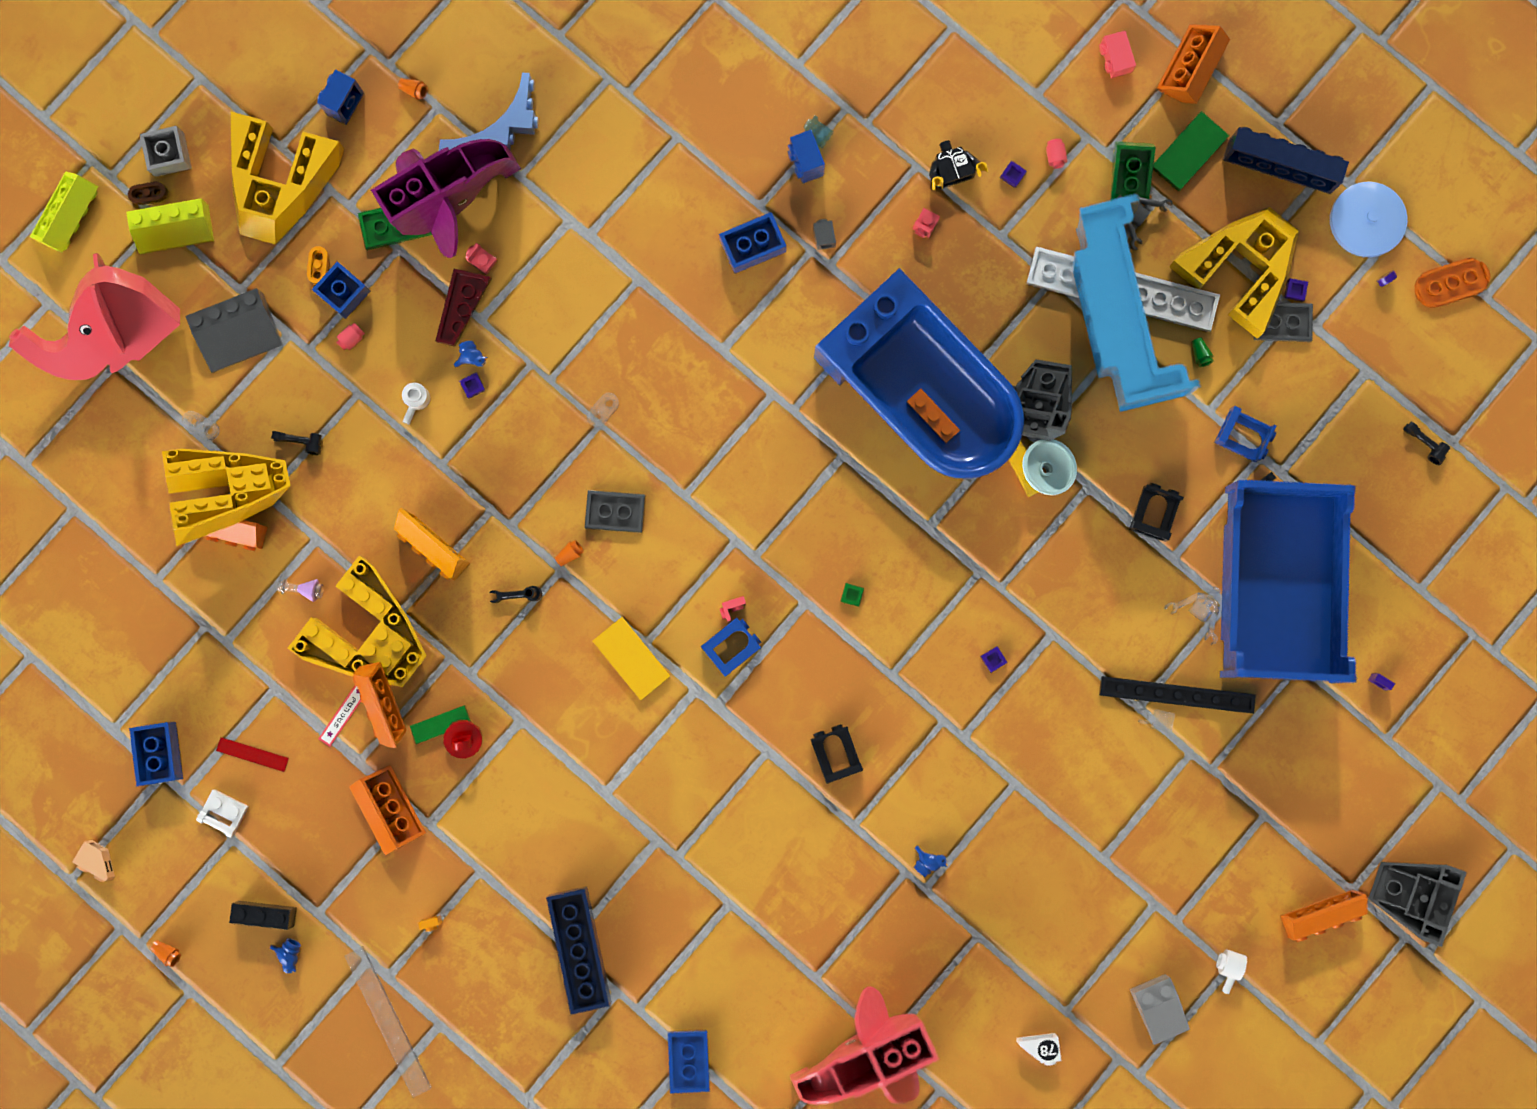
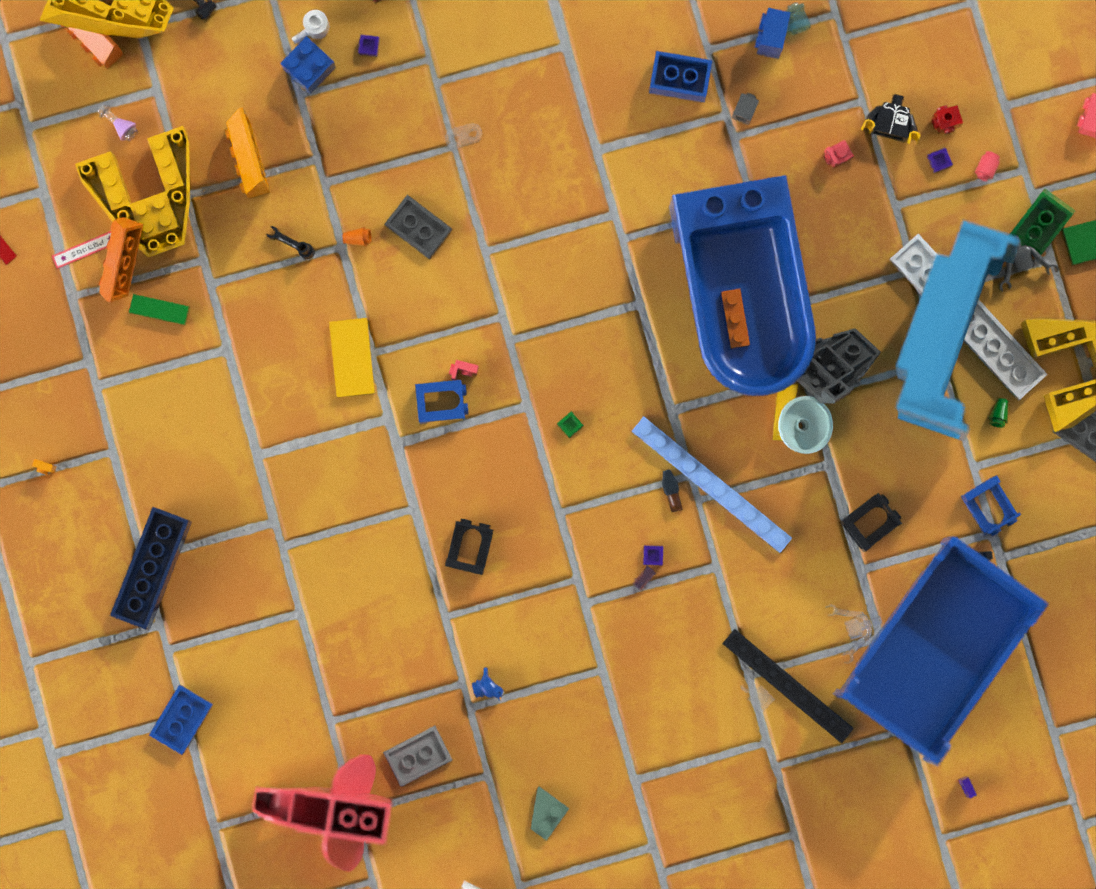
camera: 30 degrees right, 0 degrees up
orange slope [349,765,426,855] -> none
red tile [443,720,482,759] -> none
blue animal [454,341,487,367] -> none
none -> blue brick [280,36,336,94]
none -> light grey tile [383,726,453,787]
none -> sand green wing [531,786,569,840]
none -> light blue plate [631,417,792,553]
none -> pin [632,566,656,591]
none -> black piece [662,470,683,513]
none -> red brick [931,105,963,134]

